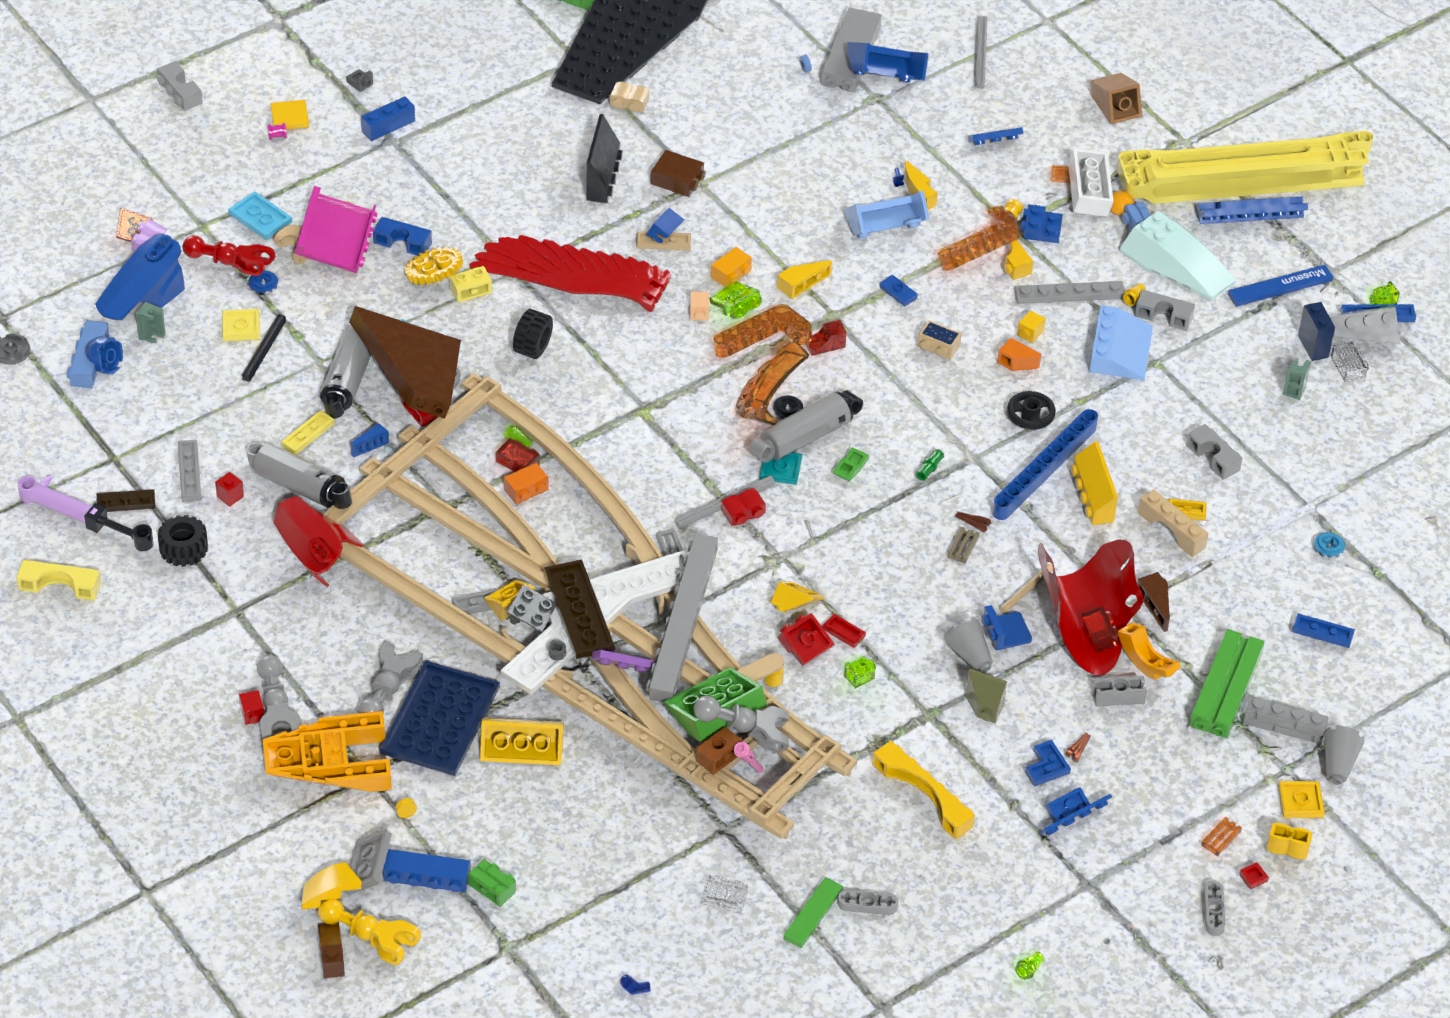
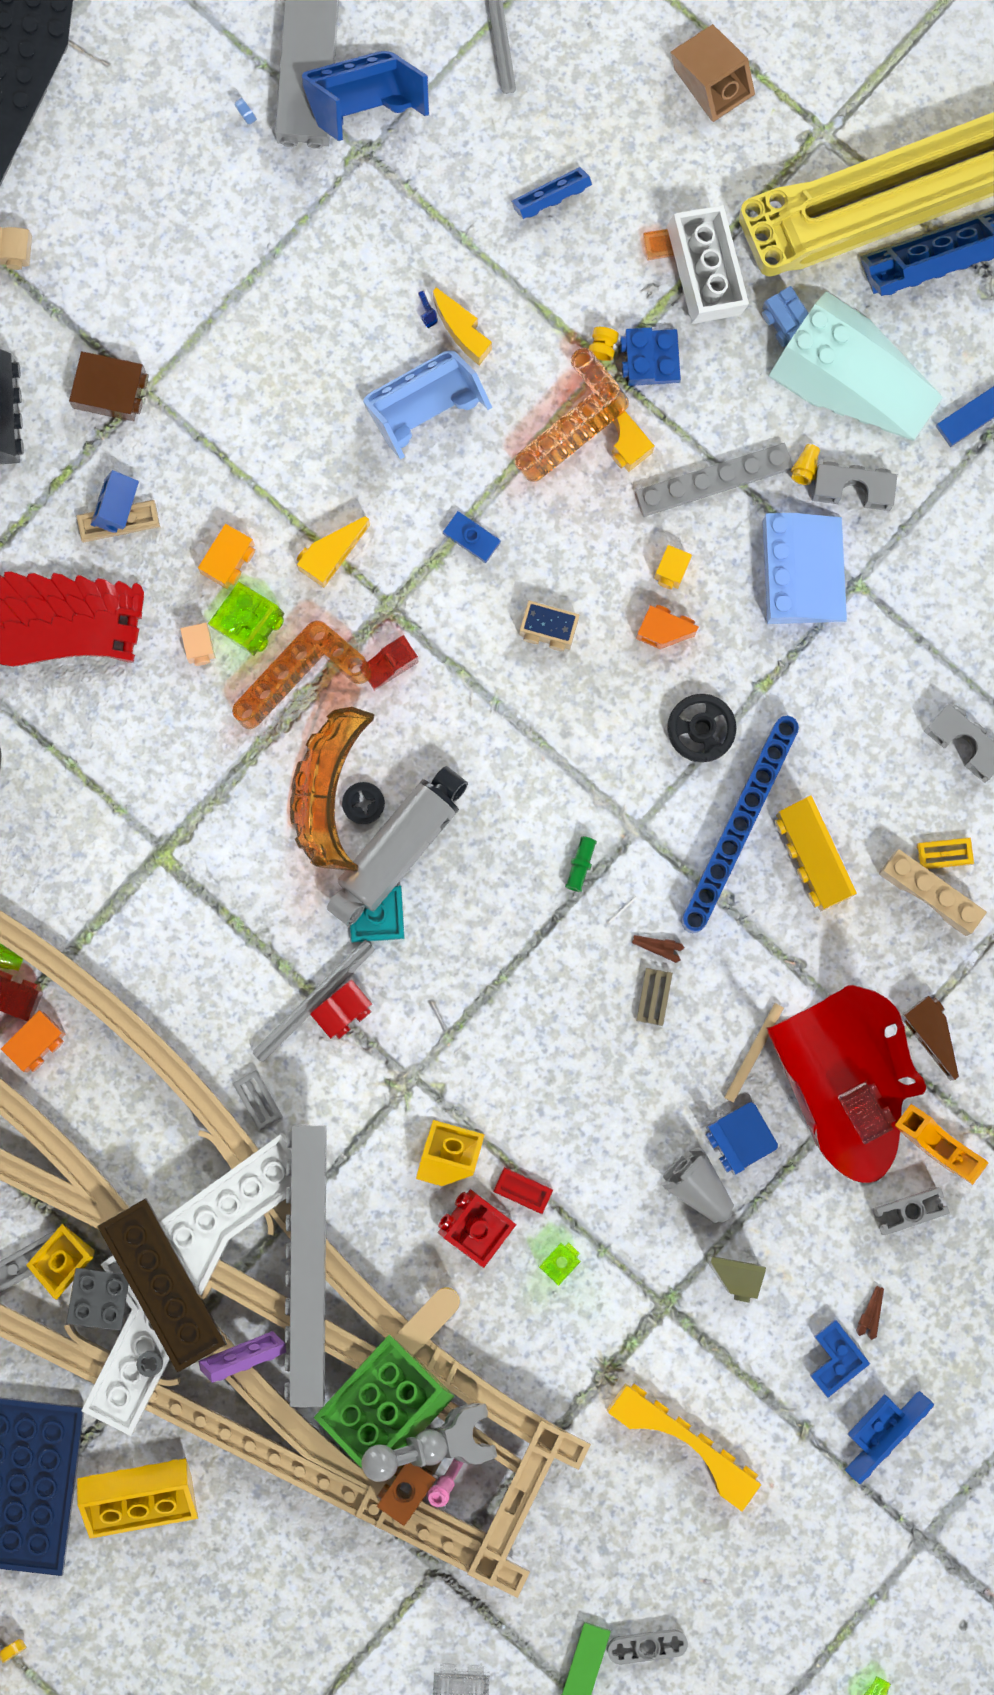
camera: 15 degrees left, 35 degrees up
bright green slope [833,447,869,482] -> none
light orange hair [1110,191,1134,215] -> none

